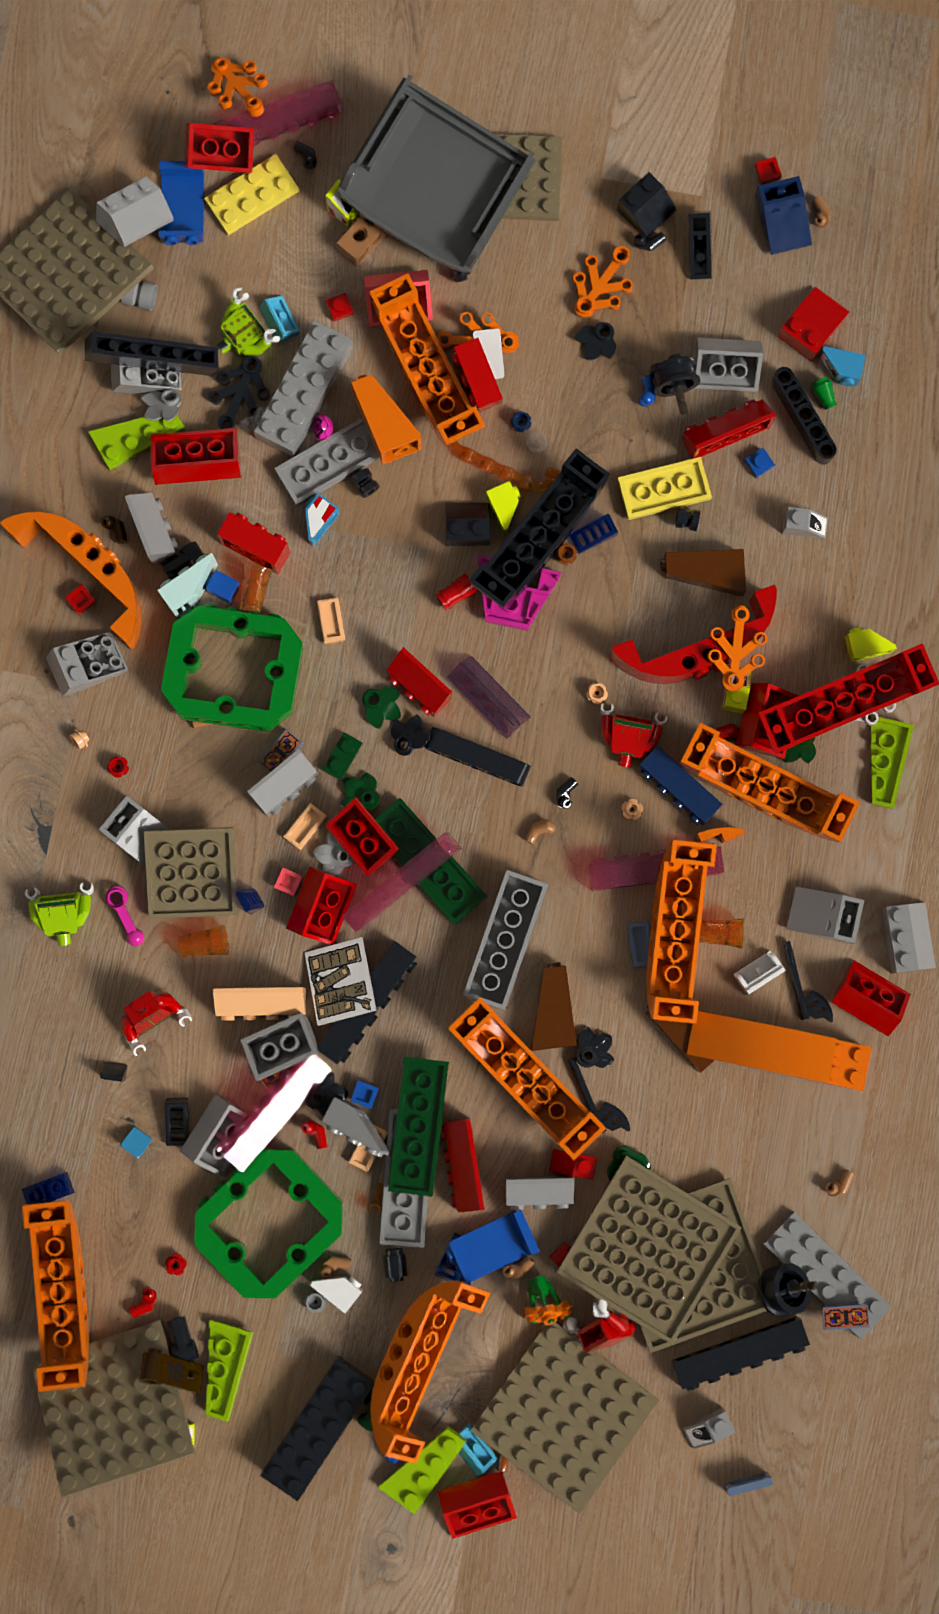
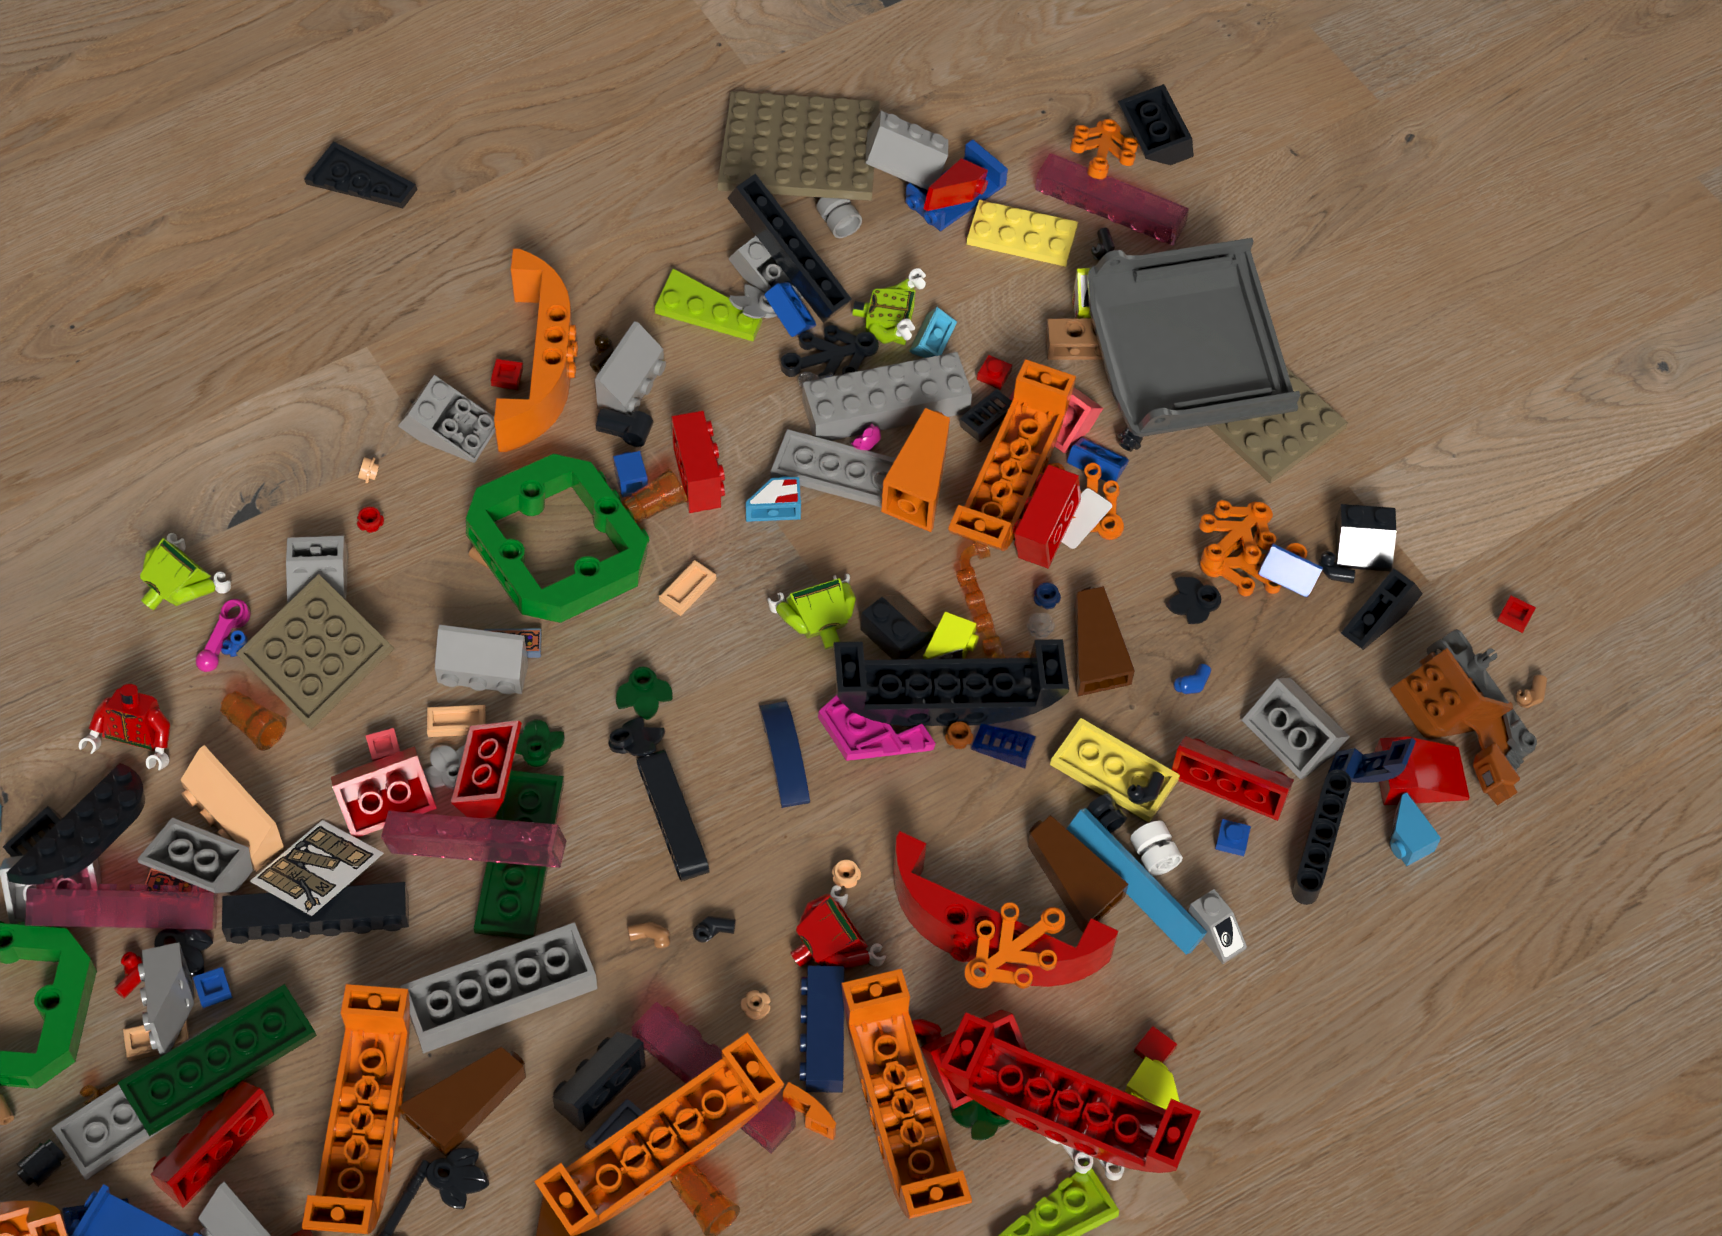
camera: 50 degrees right, 25 degrees down
black slope [100,1062,128,1082] -> none
red slope [151,428,241,485] -> none
light aqua slope [157,553,218,619] -> none
red brick [184,123,254,173] -> none
clear blue slope [236,888,264,915] -> none
dark green plate [322,732,363,781] -> none
black wheel [351,468,380,498] -> none
red slope [386,647,452,717] -> none
red piece [435,574,477,611] -> none
clear purple panel [447,656,530,739] -> none
black wheel [649,354,701,415] -> none
neon yellow slope [721,669,751,714] -> none
dark blue slope [755,176,812,255] -> none
green cone [811,376,837,410] -> none
none -> black plate [6,763,145,885]
none -> blue arm [221,630,247,657]
none -> black slope [552,1032,646,1132]
none -> dark blue slope [759,701,810,808]
none -> blue slope [764,282,816,337]
none -> lime torso [767,574,856,650]
none -> red slope [923,158,988,211]
none -> black slope [959,389,1012,442]
none -> dark azure tile [1066,808,1207,955]
none -> blue slope [1067,437,1129,482]
none -> reddish brown slope [1075,586,1135,697]
none -> black slope [1118,84,1194,165]
none -> black arm [1127,772,1165,805]
none -> white wheel [1130,821,1183,876]
none -> red tile [1134,1026,1177,1064]
none -> orange plant [1199,500,1276,569]
none -> slope [1258,544,1323,597]
none -> dark blue slope [1328,738,1416,783]
none -> dark orange piece [1390,629,1537,806]

